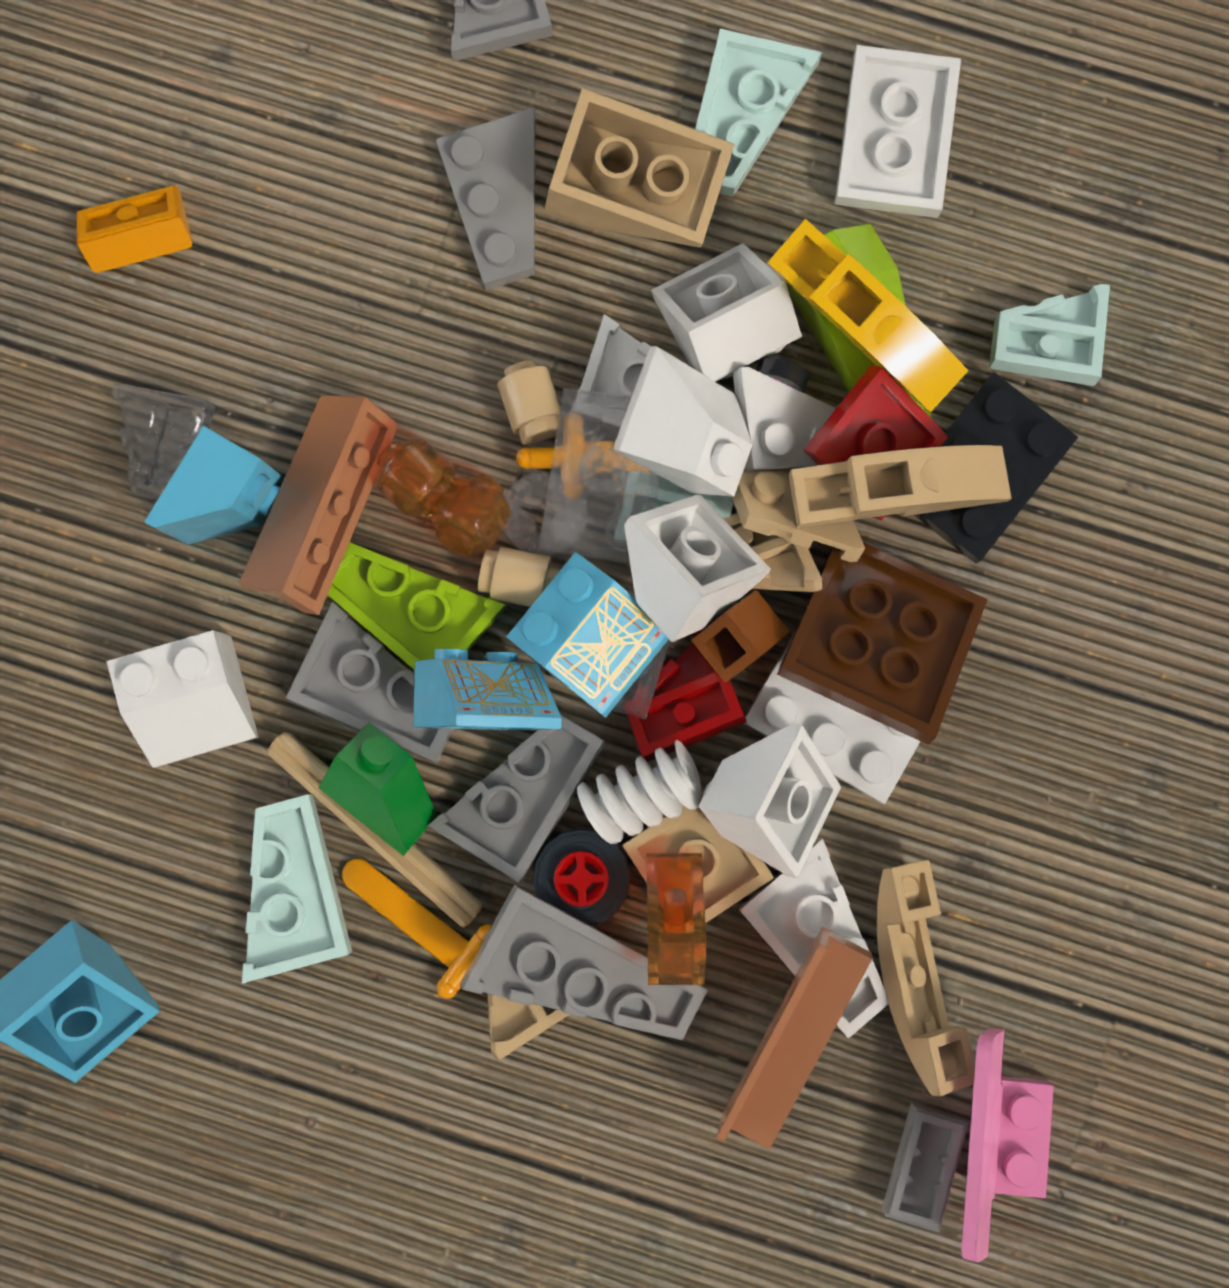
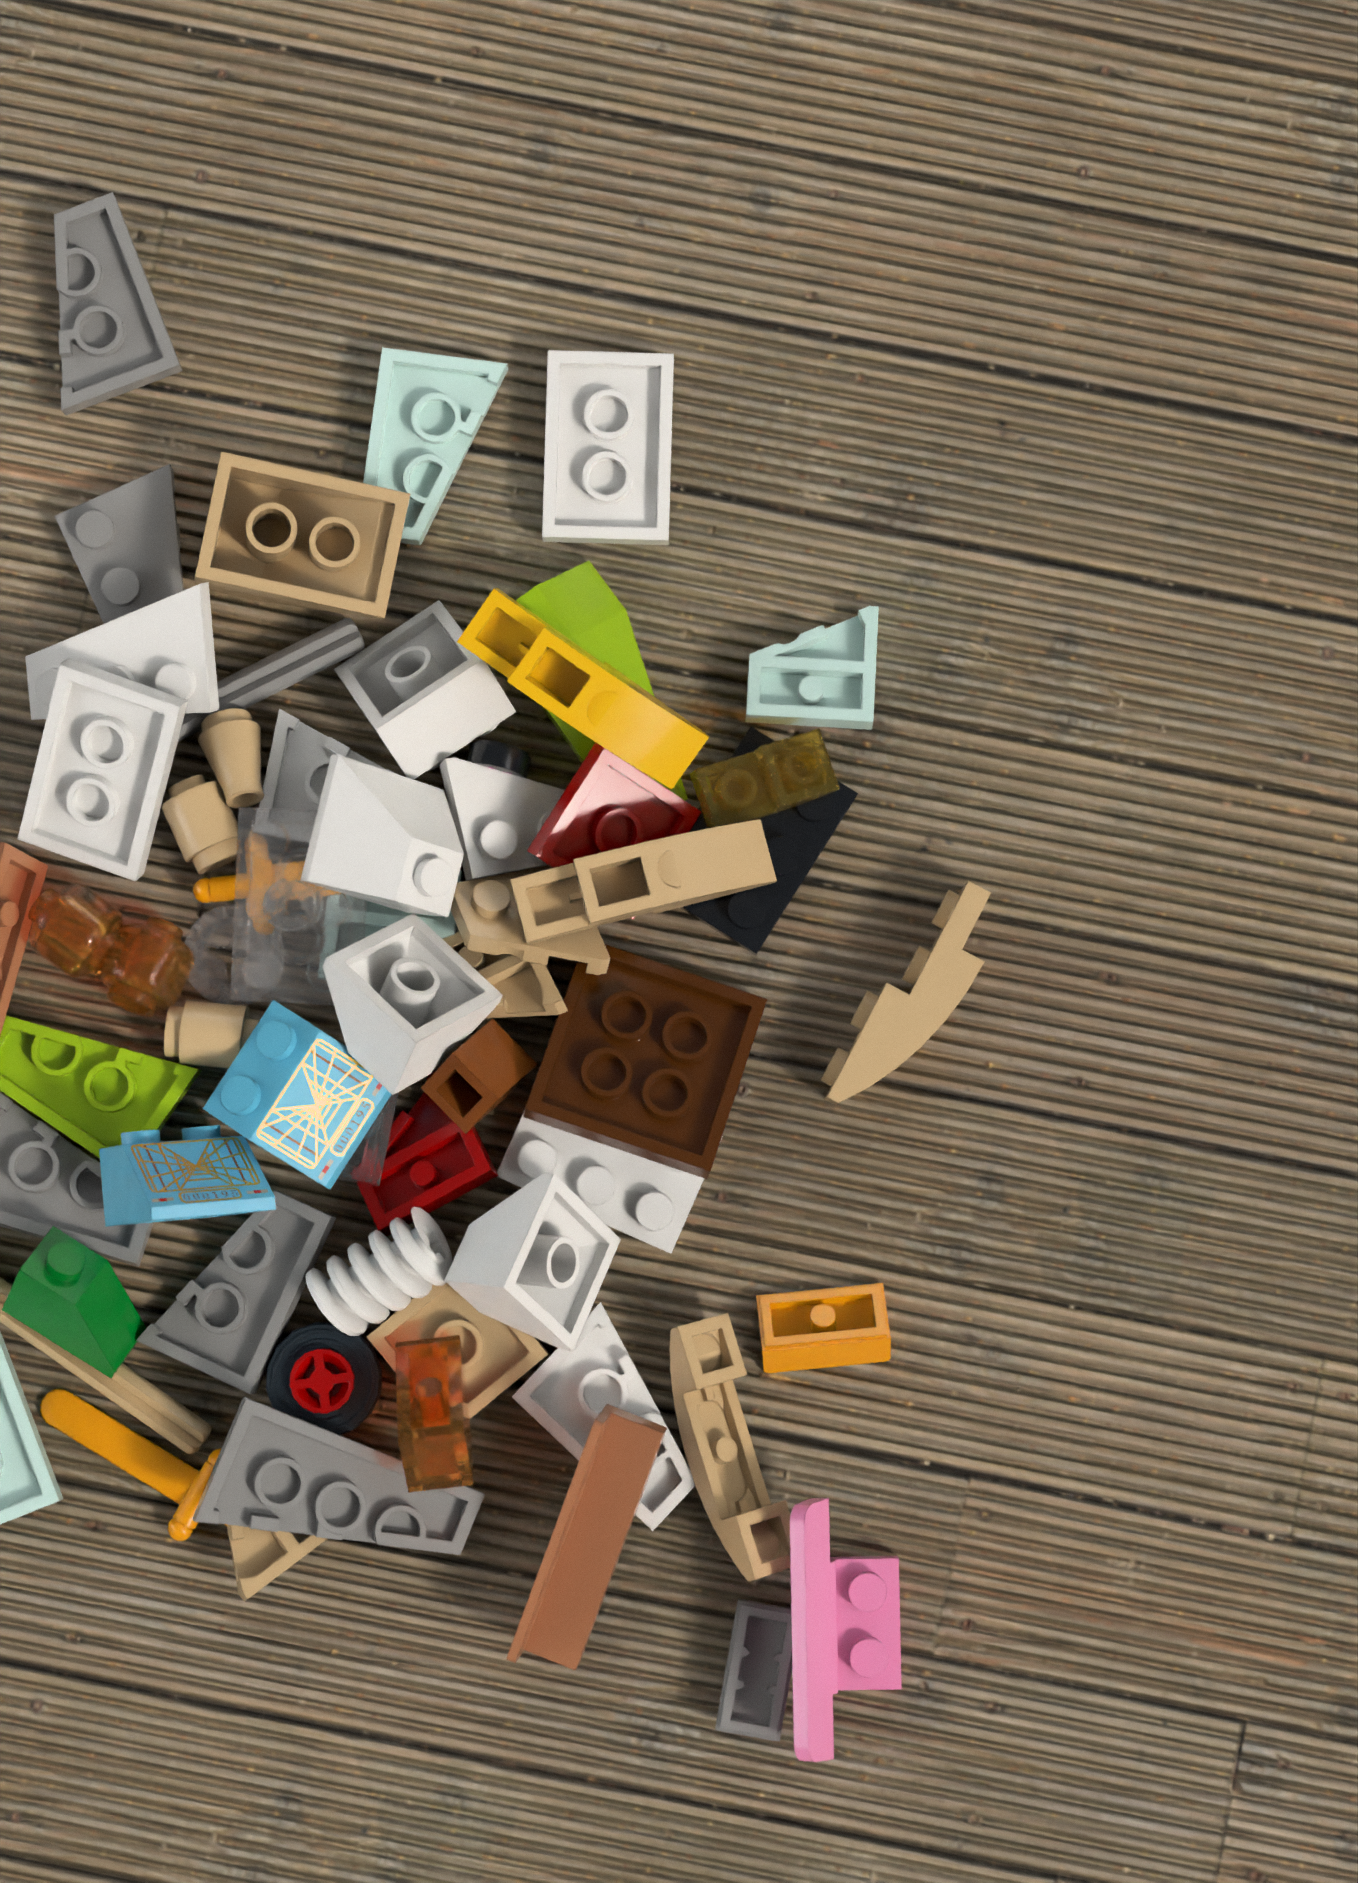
camera: 15 degrees left, 0 degrees up
none -> white plate [18,658,188,882]
none -> white wing [25,582,220,720]
none -> light grey axle [178,618,365,742]
none -> tan cone [198,708,264,808]
none -> clear yellow slope [690,729,840,828]
none -> light orange slope [756,1283,891,1373]
none -> tan slope [820,881,991,1105]

